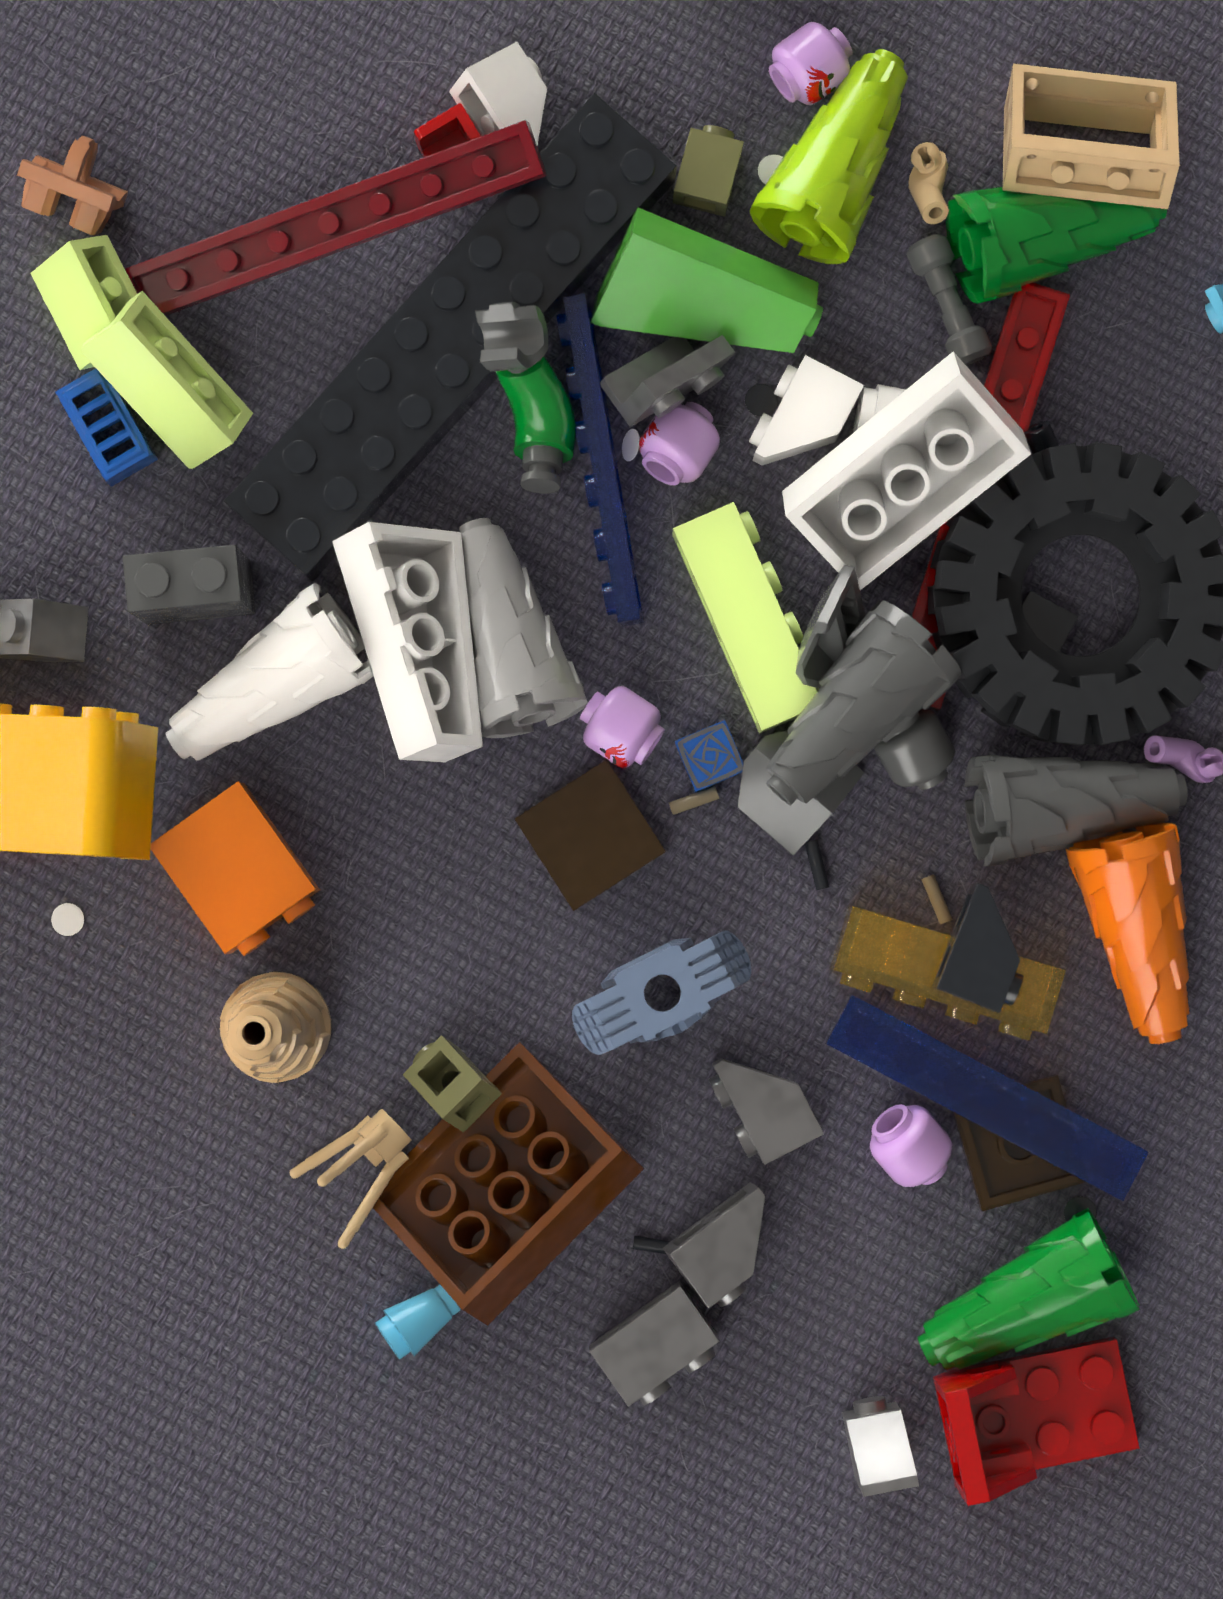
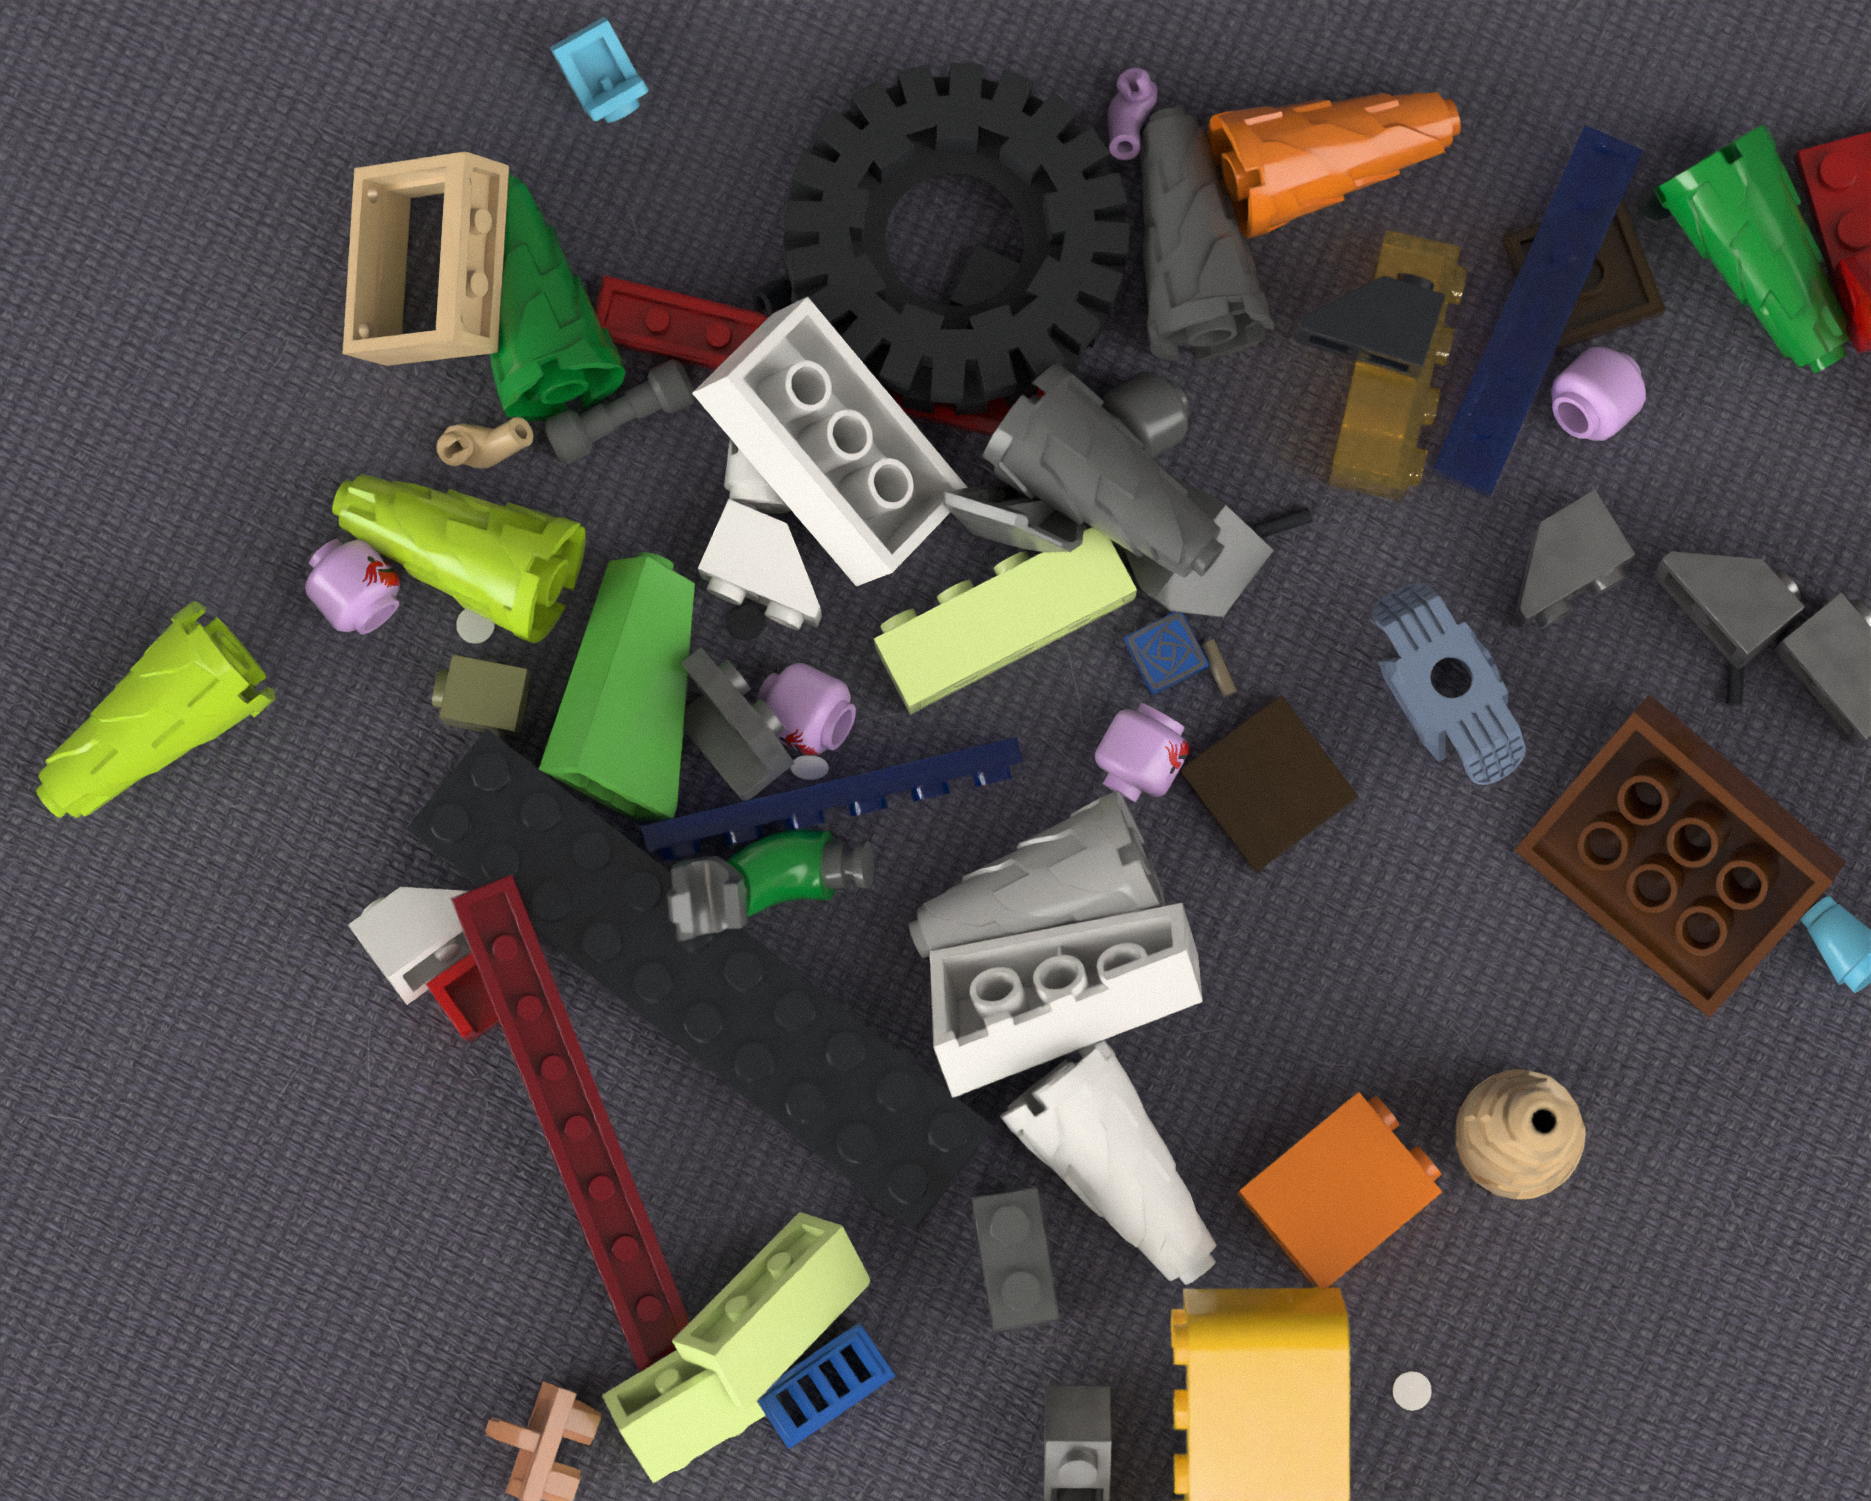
camera: 90 degrees left, 5 degrees down
tan plant [289,1109,412,1249] -> none
olive brick [403,1035,502,1133] -> none
dark tan piece [921,874,953,925] -> none

